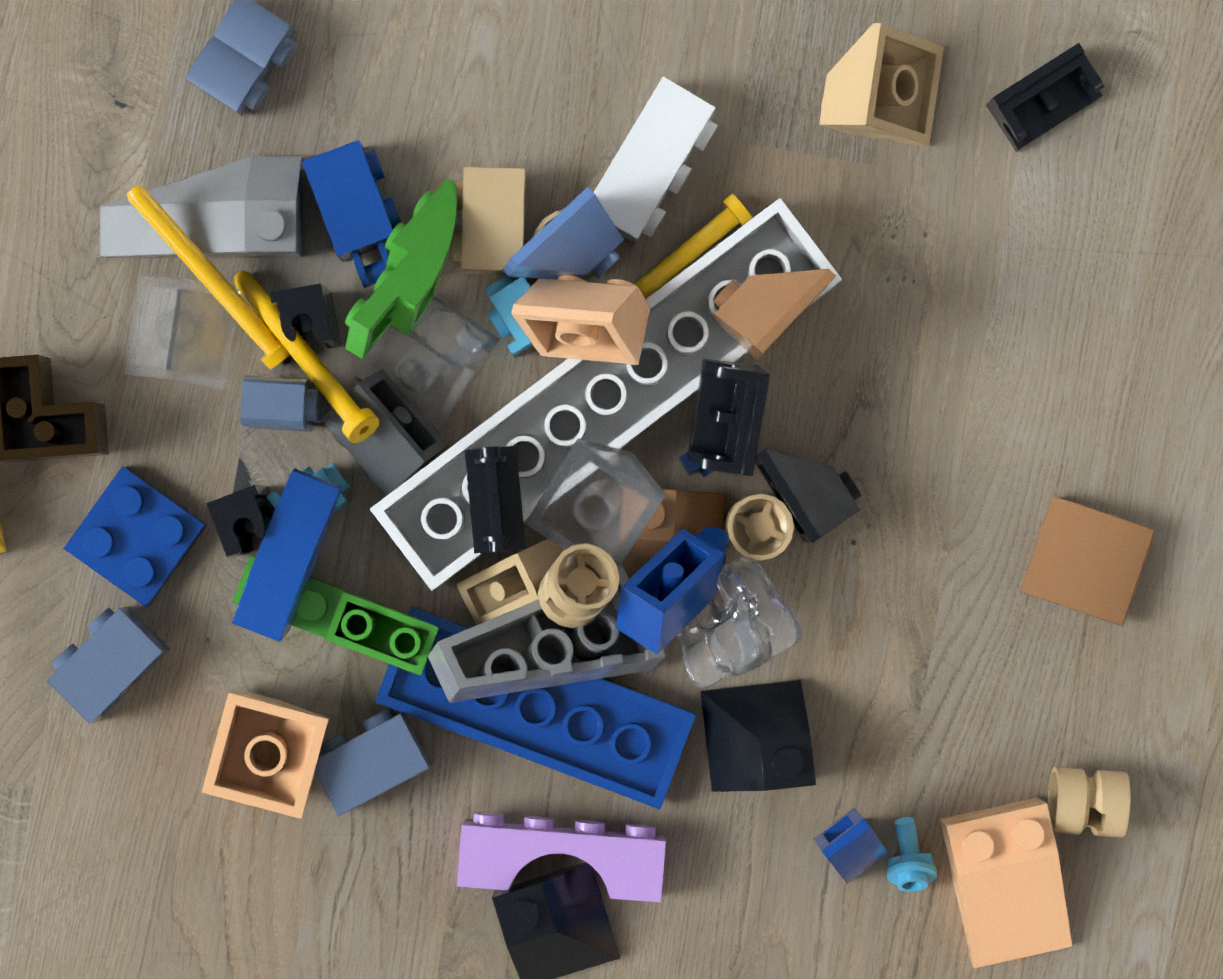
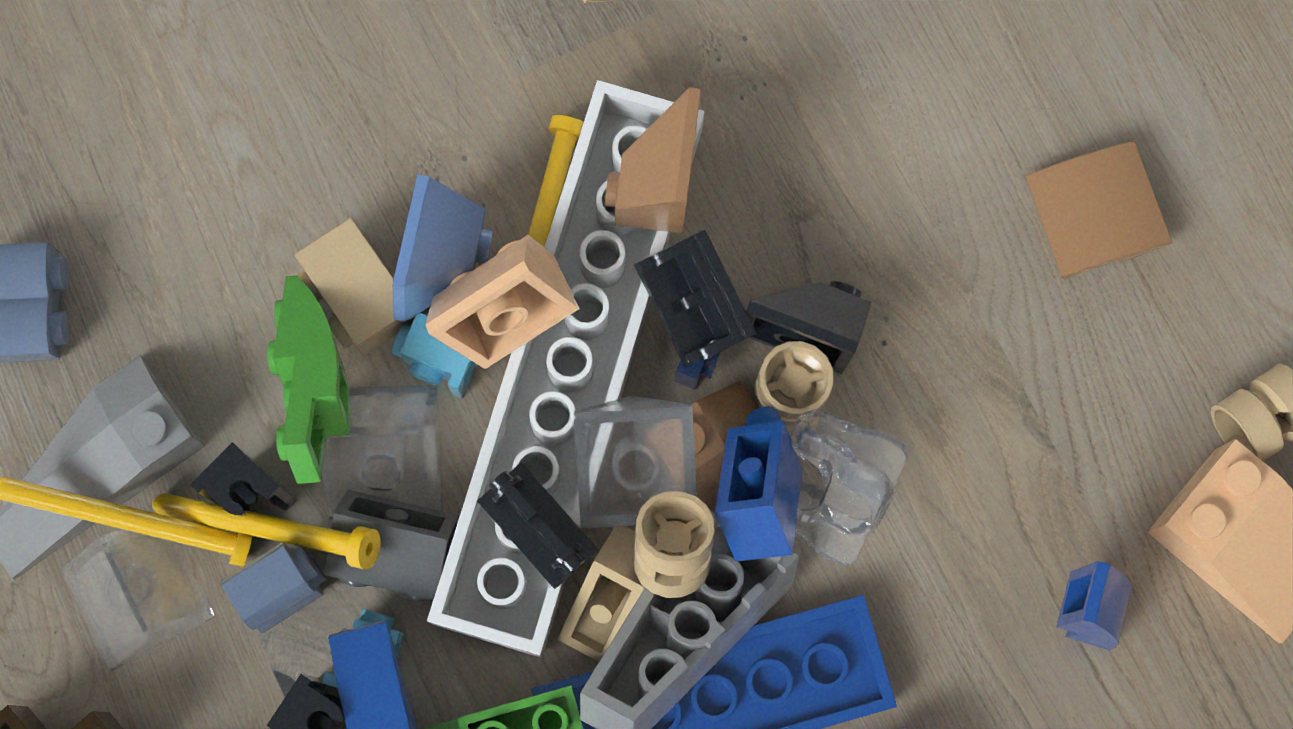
camera: 40 degrees left, 10 degrees down
blue brick [302,140,402,288] -> none
white brick [594,76,718,244] -> none
black slope [700,679,816,792] -> none
medium azure plate [887,817,937,892] -> none

